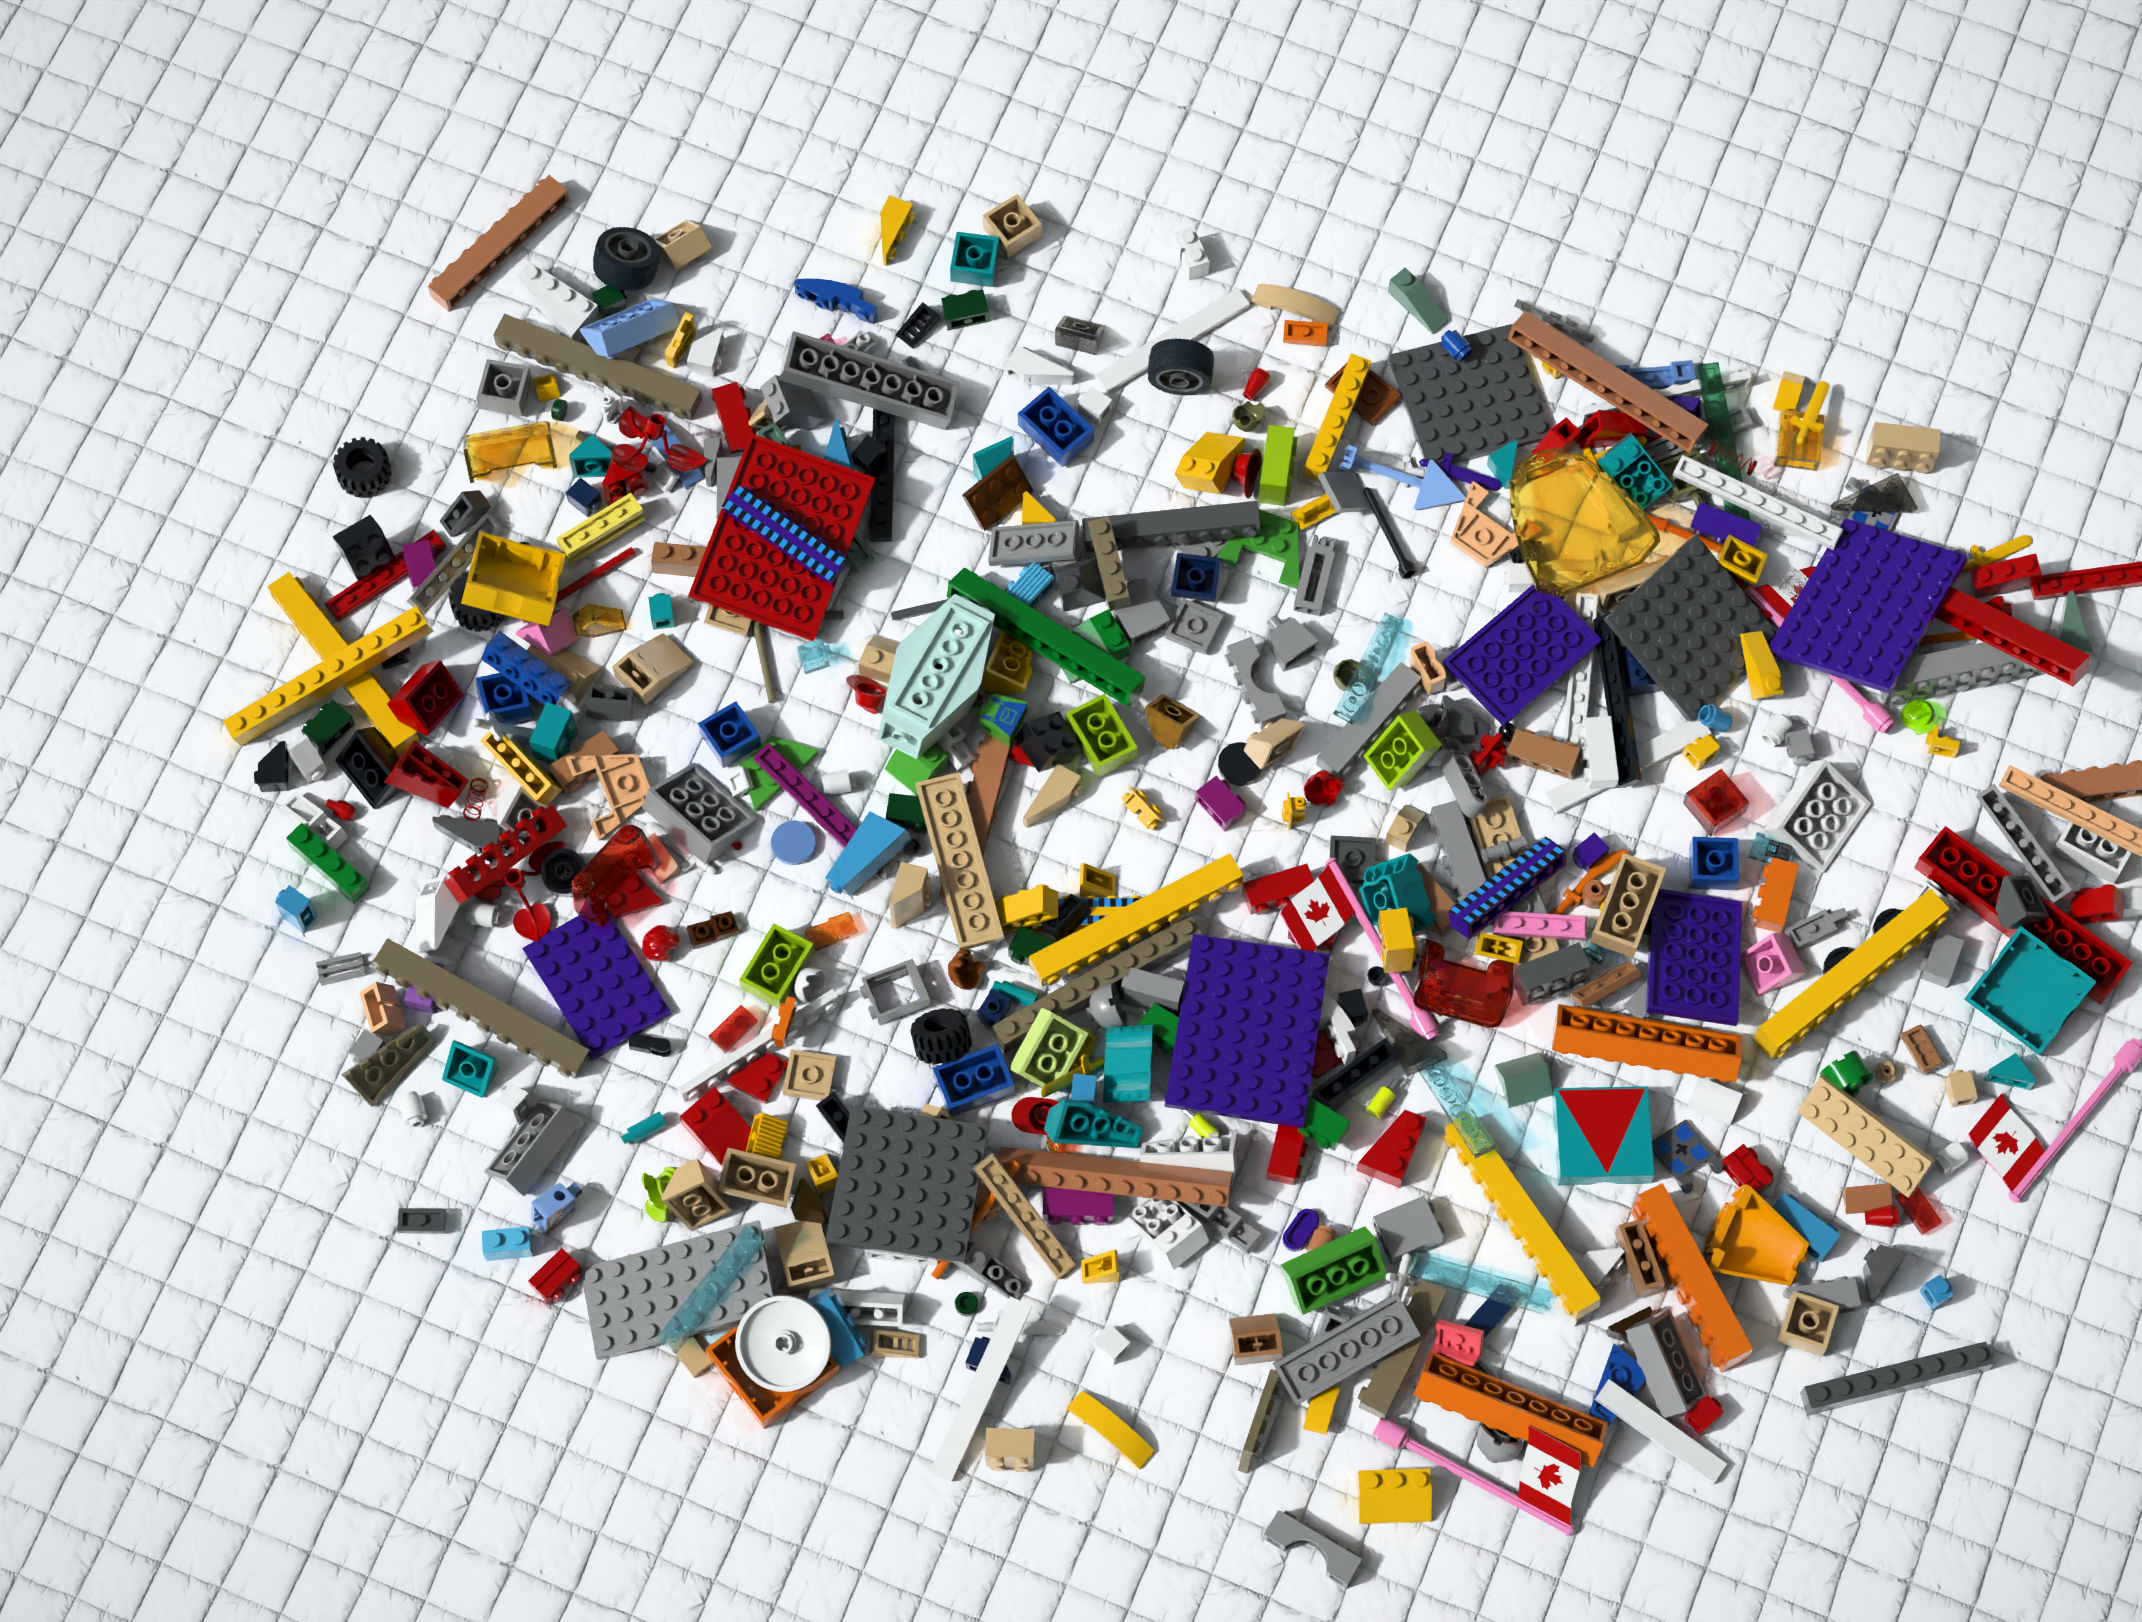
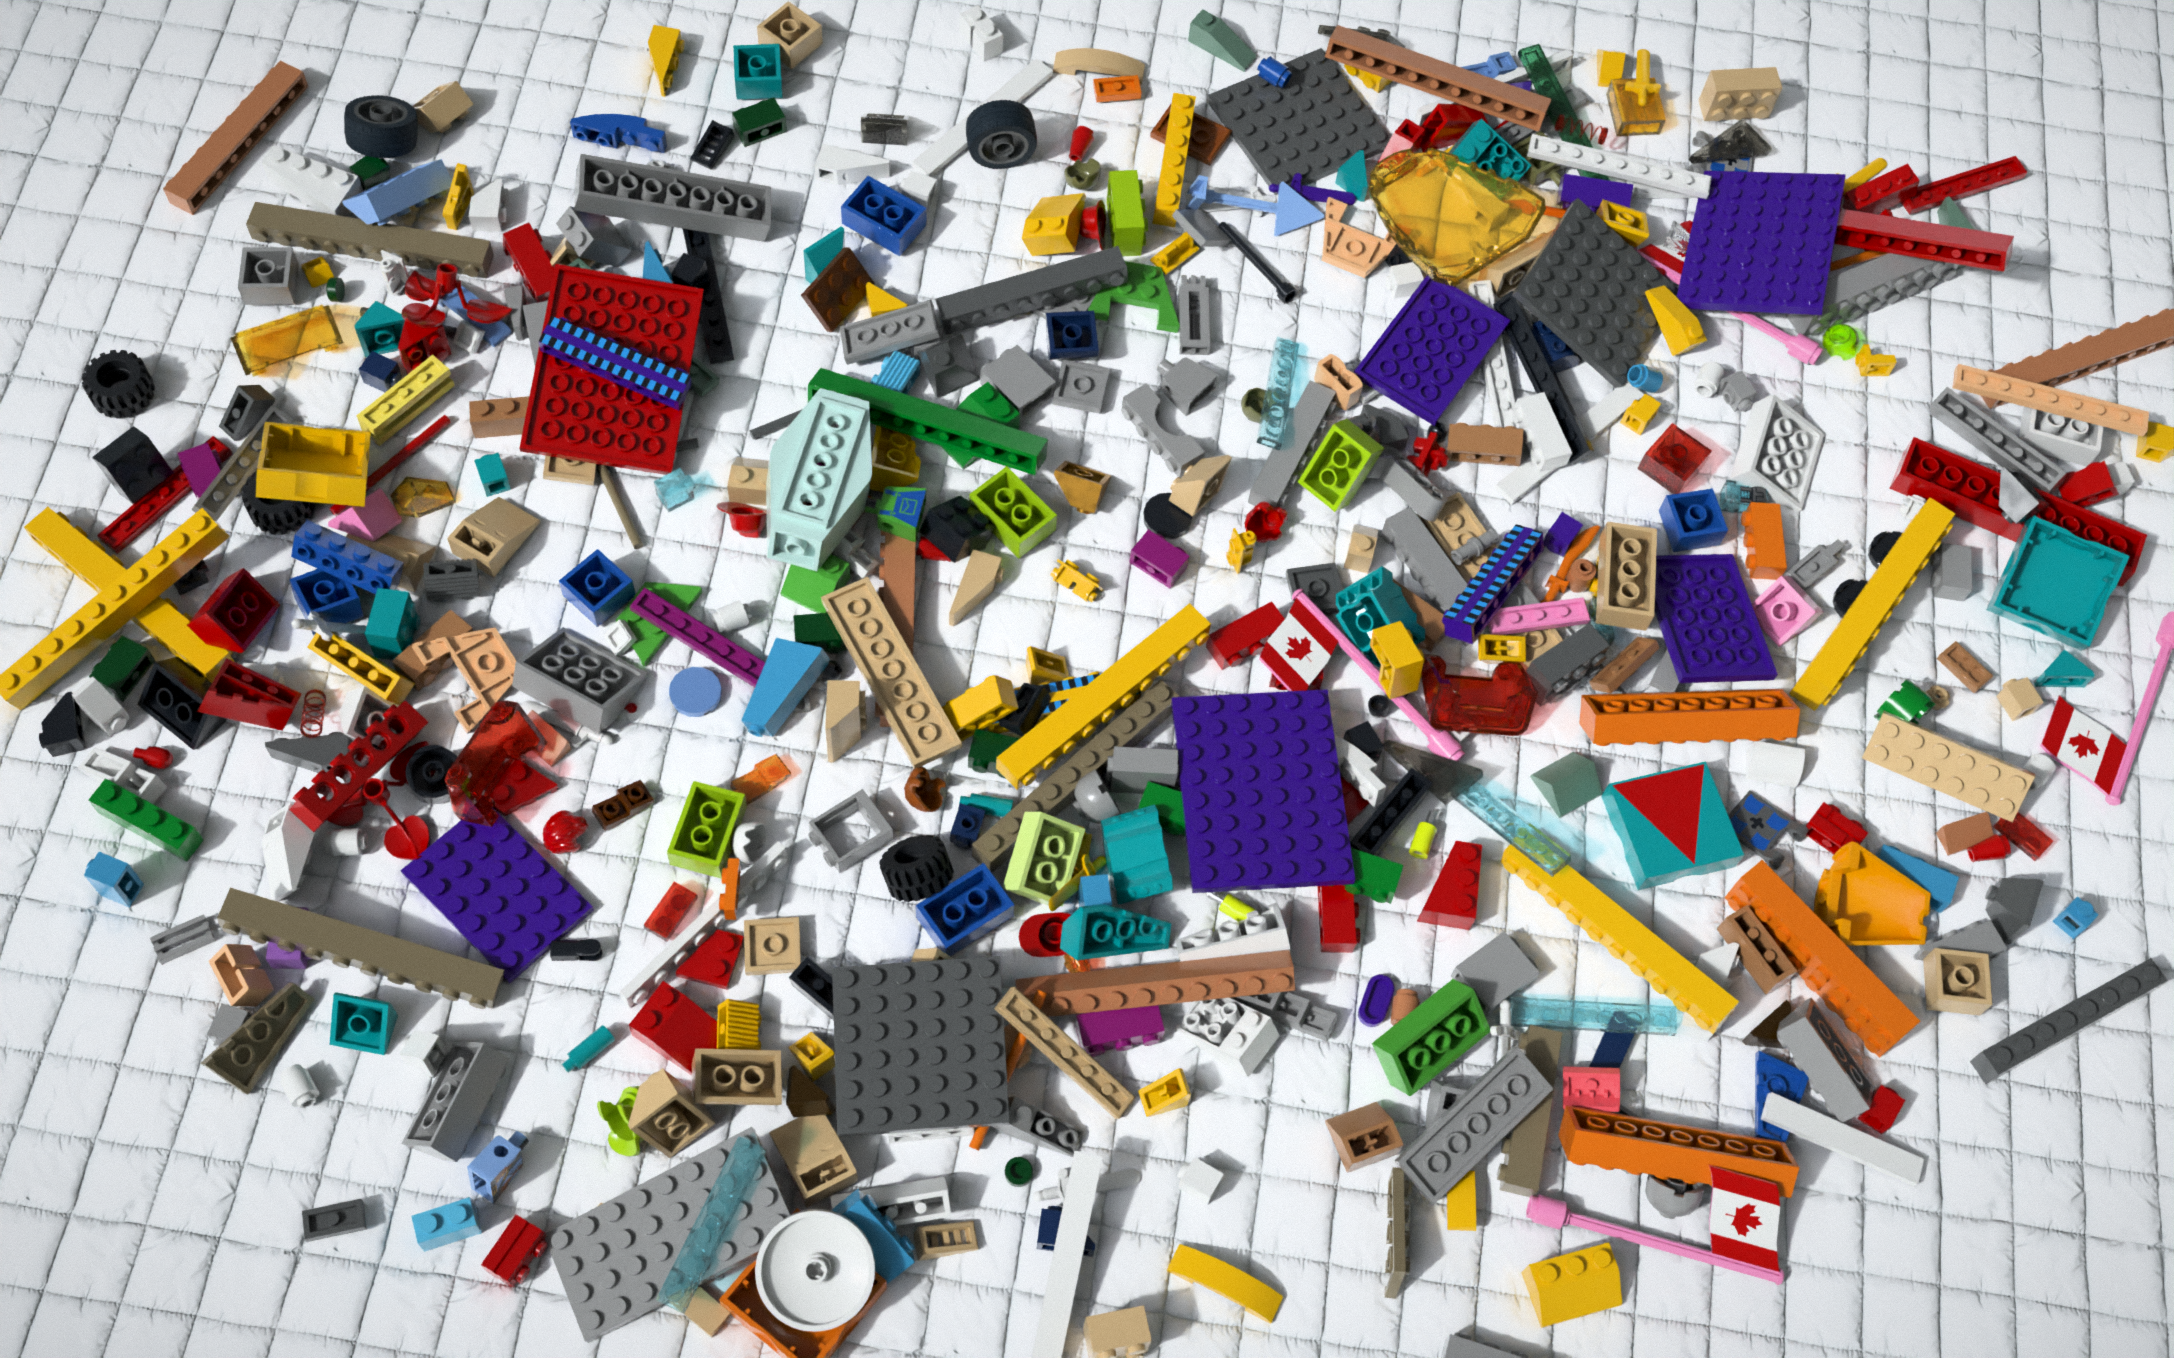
camera: 20 degrees left, 5 degrees down
dark tan brick [1087,516,1132,611] -> none

